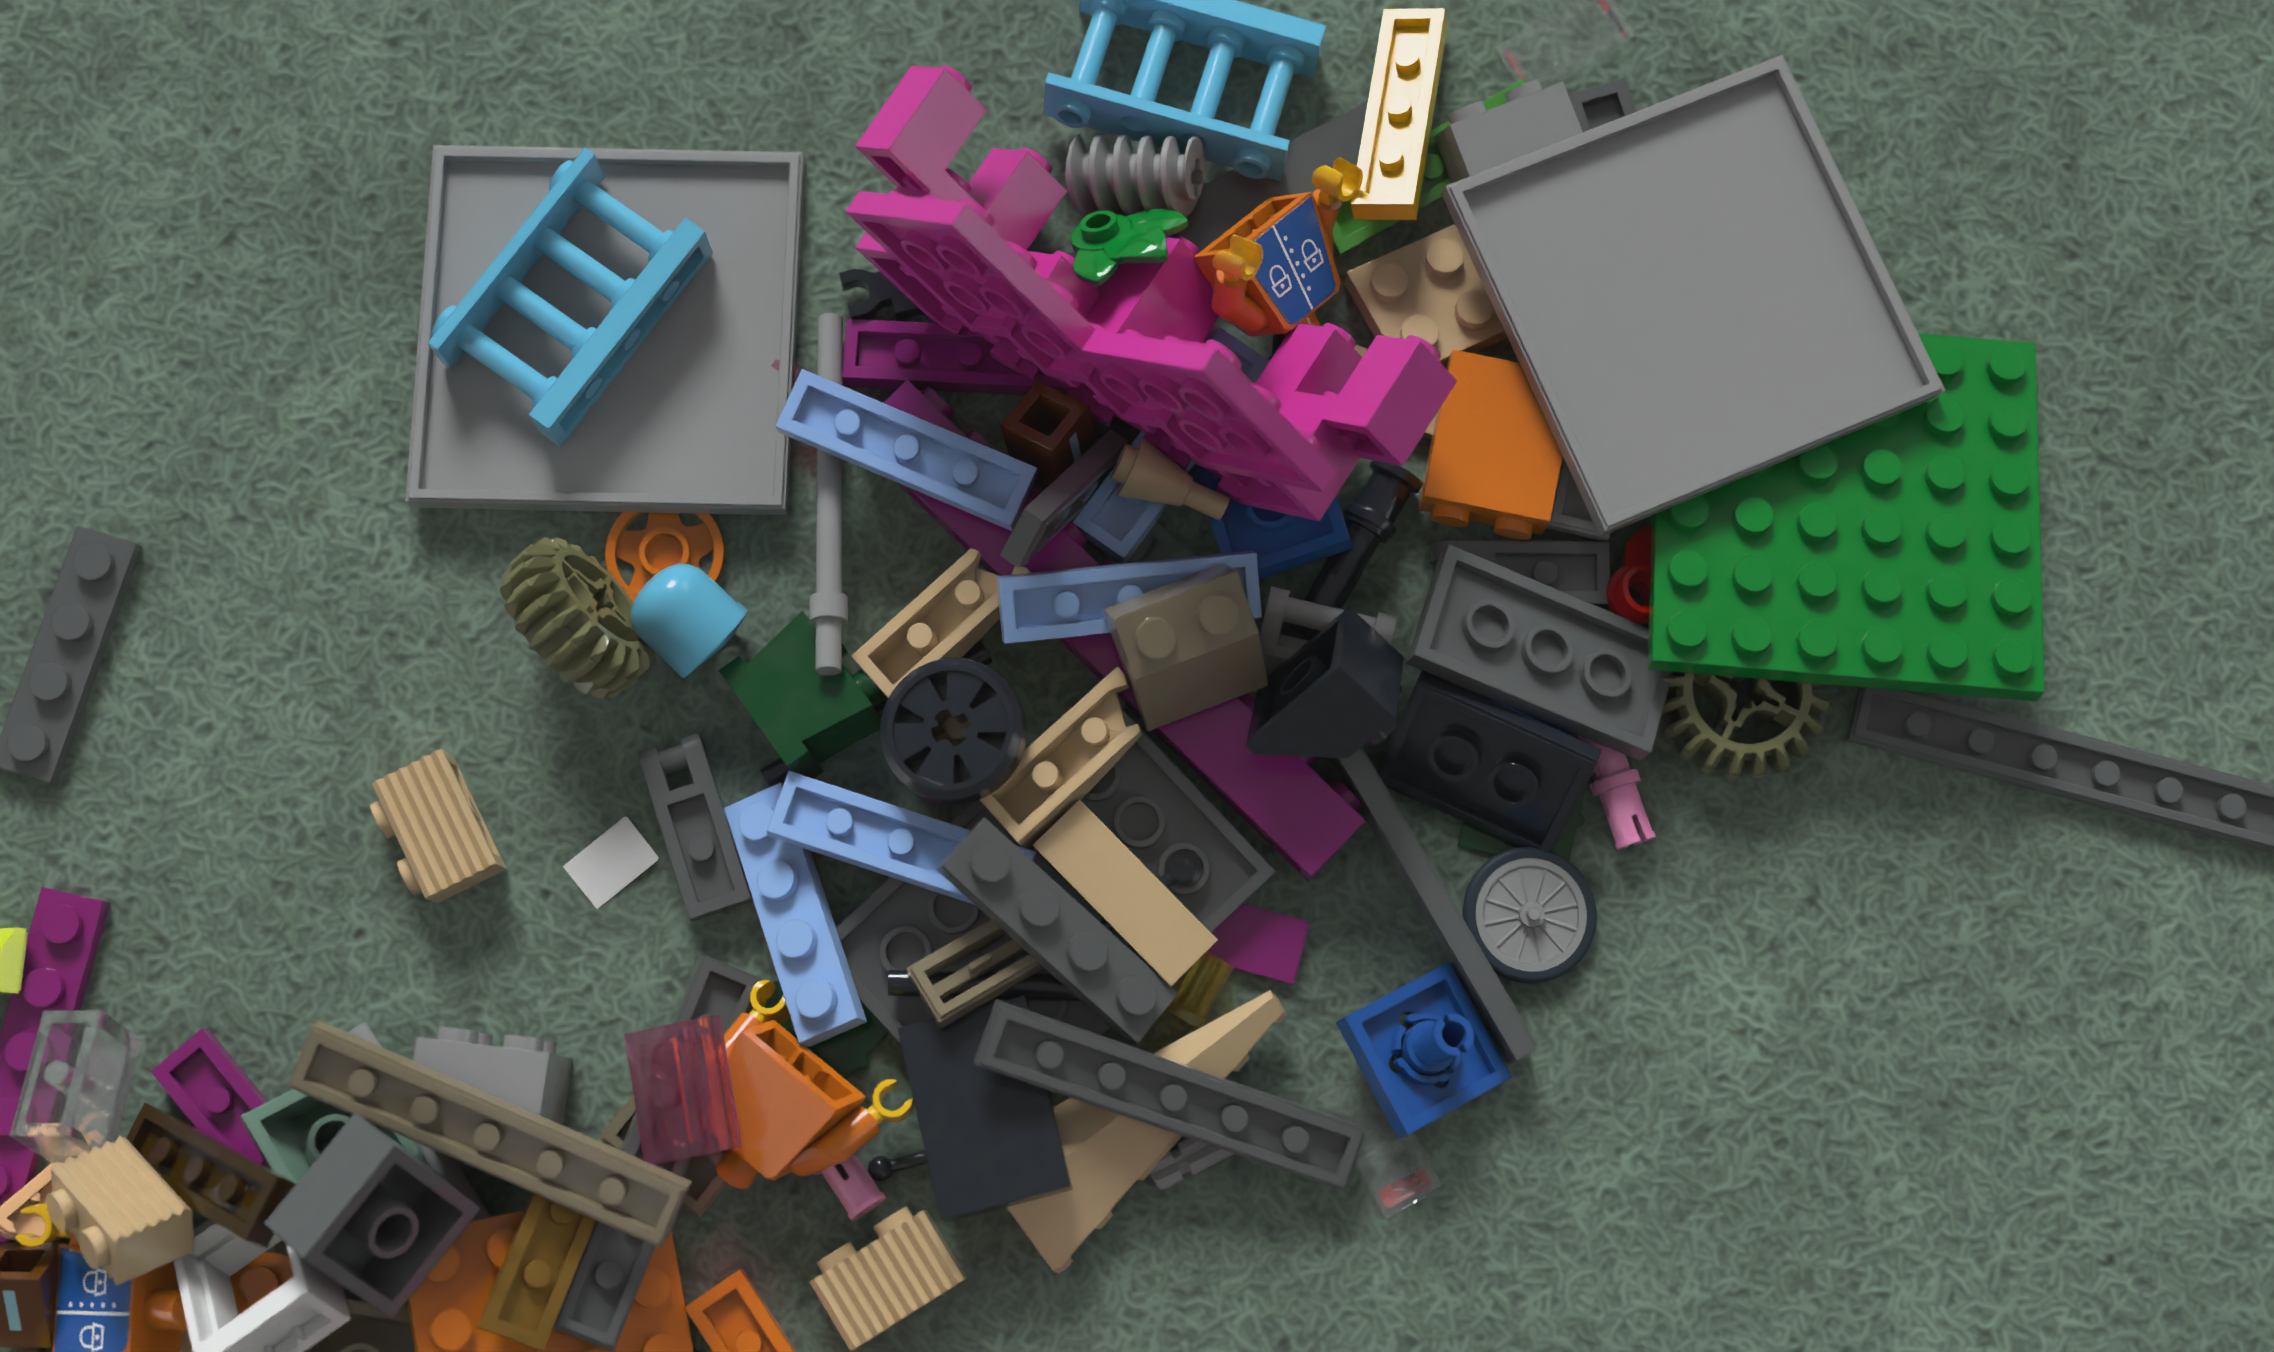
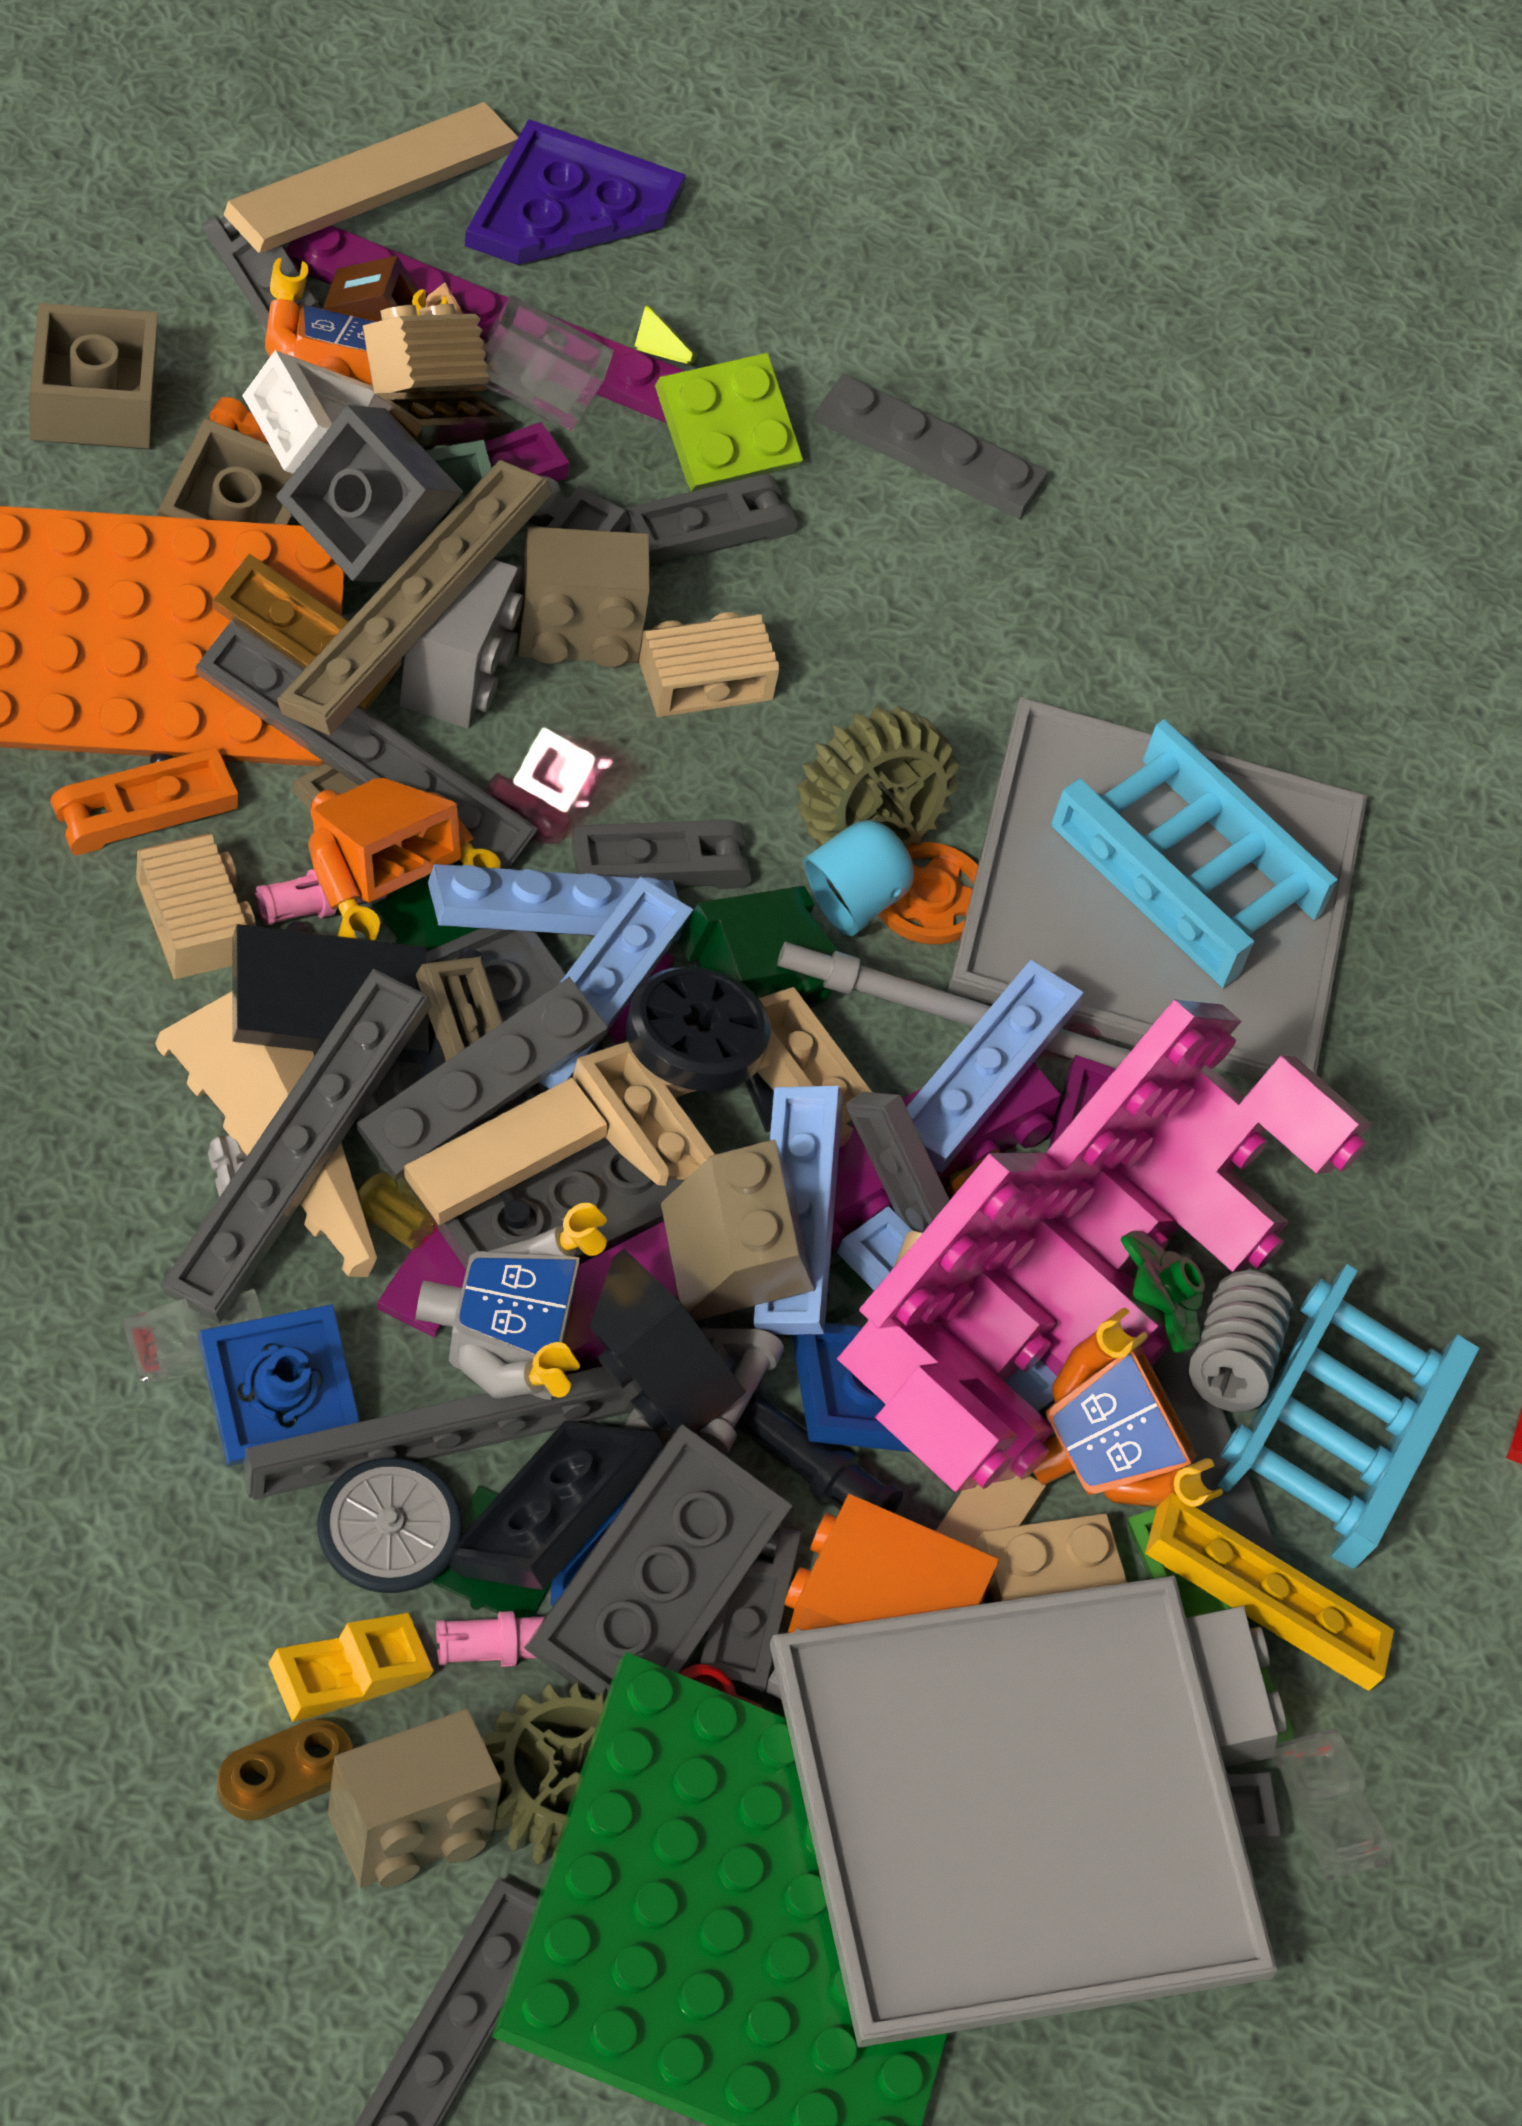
camera: 90 degrees right, 25 degrees down
white sticker [563,817,659,909] -> none
clear pink plate [624,1015,742,1165] -> none
none -> pearl gold plate [217,1719,353,1820]
none -> yellow slope [268,1613,434,1722]
none -> dark tan brick [328,1708,502,1888]
none -> torso [415,1202,607,1400]
none -> clear pink arm [485,773,570,844]
none -> brick [514,728,612,814]
none -> dark tan brick [517,527,650,667]
none -> dark grey plate [528,476,631,532]
none -> dark grey plate [625,474,798,566]
none -> lime plate [655,353,803,492]

